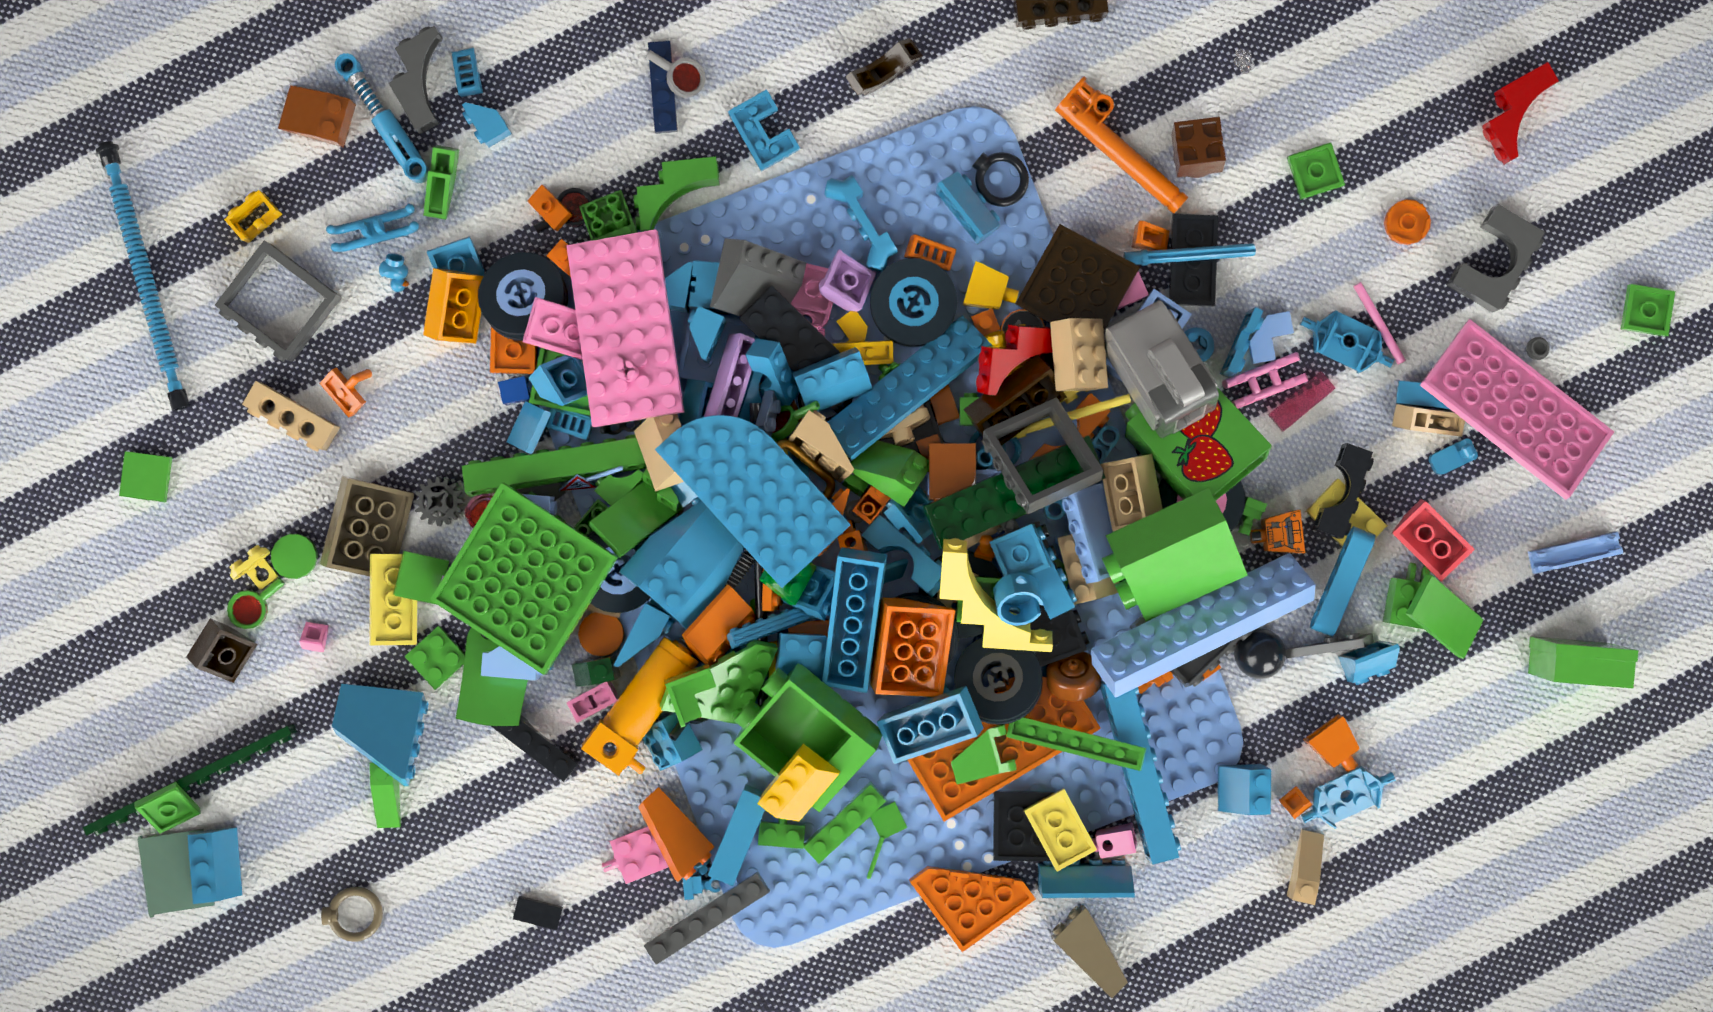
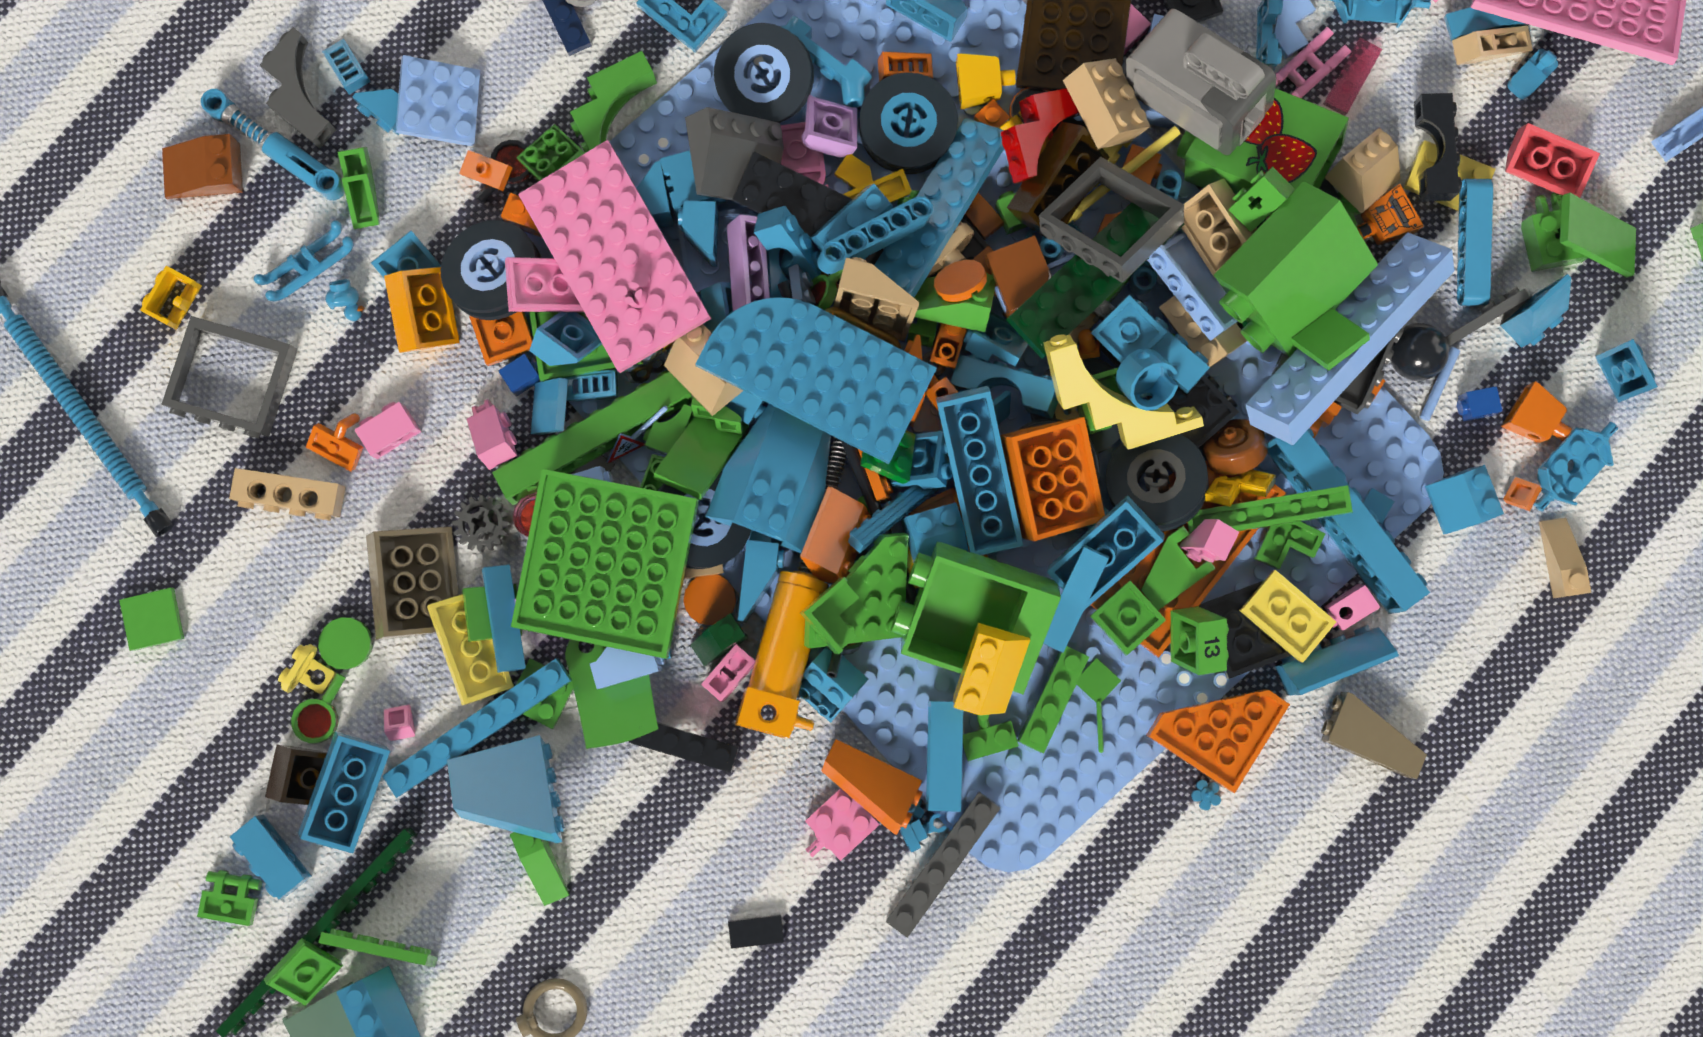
camera: 20 degrees left, 5 degrees down
none -> bright green plate [197,870,262,926]
none -> dark azure brick [230,814,312,900]
none -> dark azure brick [298,731,390,854]
none -> bright green plate [319,928,438,968]
none -> bright pink brick [355,402,421,459]
none -> dark azure plate [382,658,572,798]
none -> light blue plate [395,55,480,146]
none -> bright pink brick [467,399,517,470]
none -> dark azure tile [482,565,526,673]
none -> black wheel [714,23,814,123]
none -> dark azure beam [817,196,933,274]
none -> orange tile [934,260,987,302]
none -> dark azure tile [1043,545,1109,653]
none -> bright green plate [1090,580,1166,656]
none -> bright green brick [1170,607,1229,675]
none -> bright pink slope [1179,519,1239,563]
none -> dark azure plant [1191,780,1221,811]
none -> yellow tile [1205,470,1276,507]
none -> bright green brick [1228,167,1295,232]
none -> bright green plate [1254,521,1326,570]
none -> bright green tile [1291,308,1370,371]
none -> tan slope [1325,128,1400,214]
none -> dark azure tile [1362,488,1395,524]
none -> light blue bar [1420,347,1460,421]
none -> blue brick [1457,386,1503,421]
none -> dark azure slope [1595,339,1658,403]

